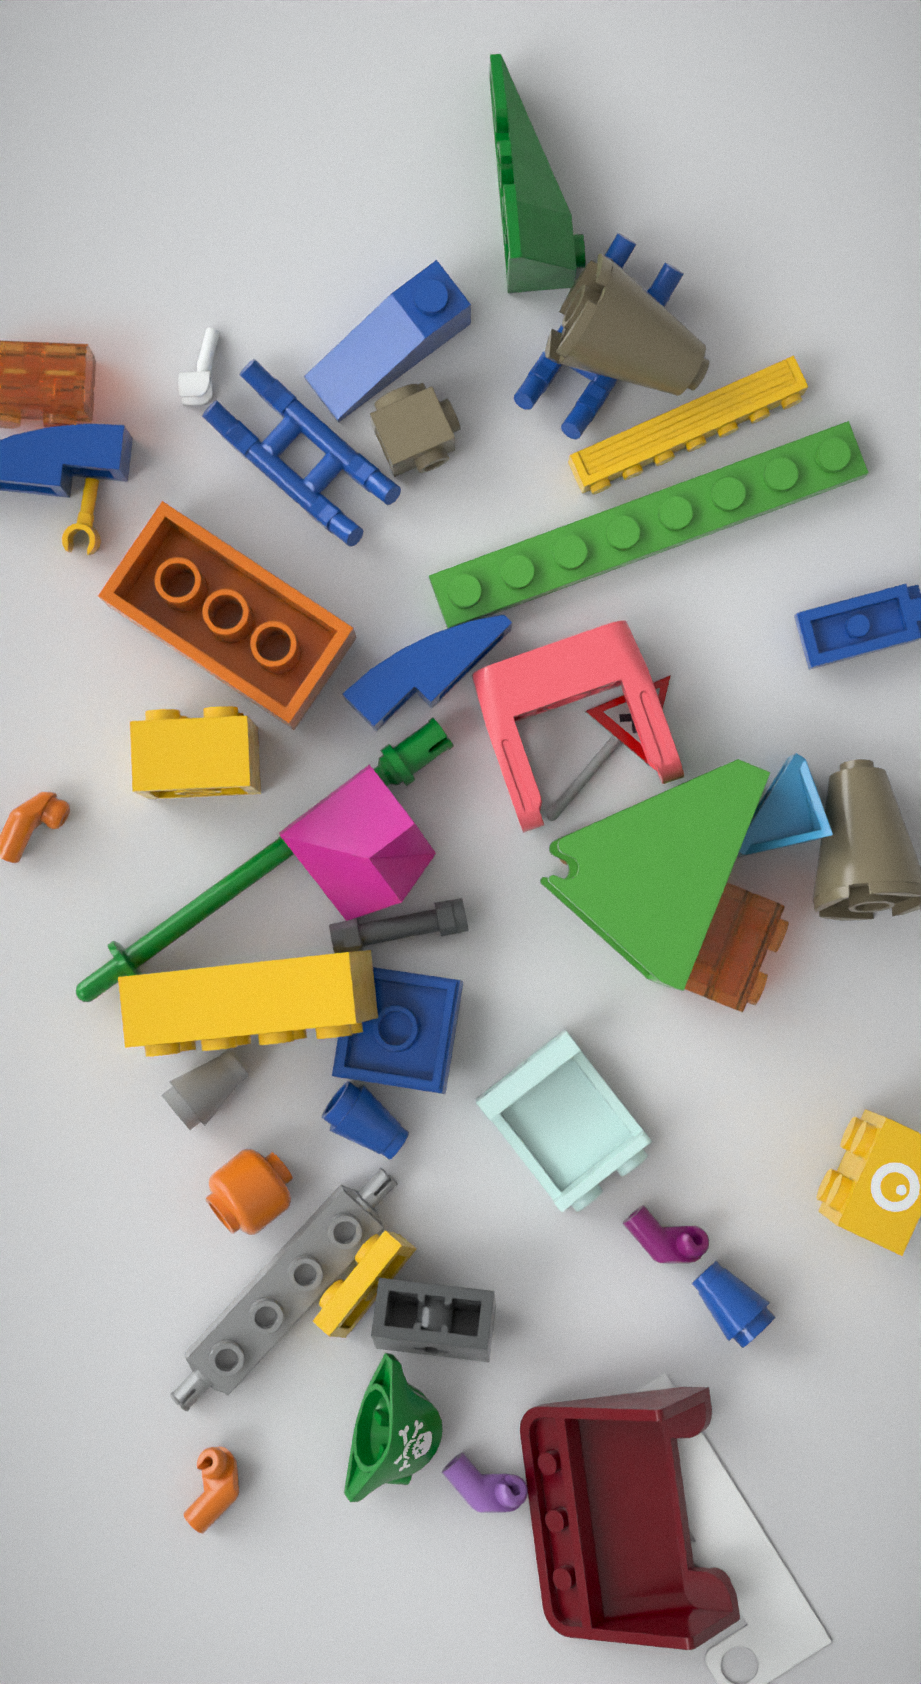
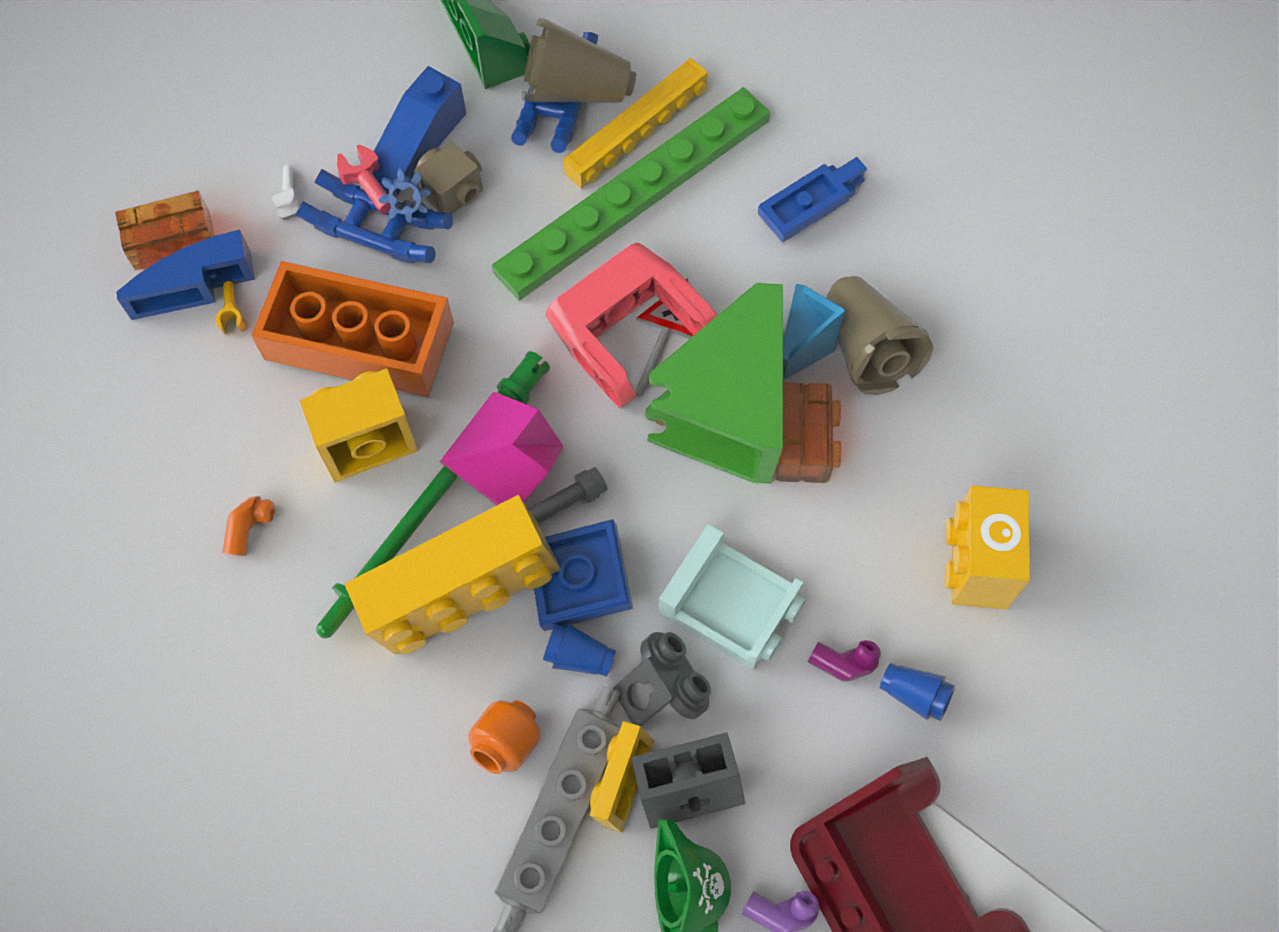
camera: 20 degrees left, 20 degrees down
light grey cone [162,1049,249,1130] -> none
blue slope [342,615,512,732] -> none
none -> coral bar [337,145,391,214]
none -> medium blue gear [378,168,431,223]
none -> dark grey bracket [613,632,711,726]

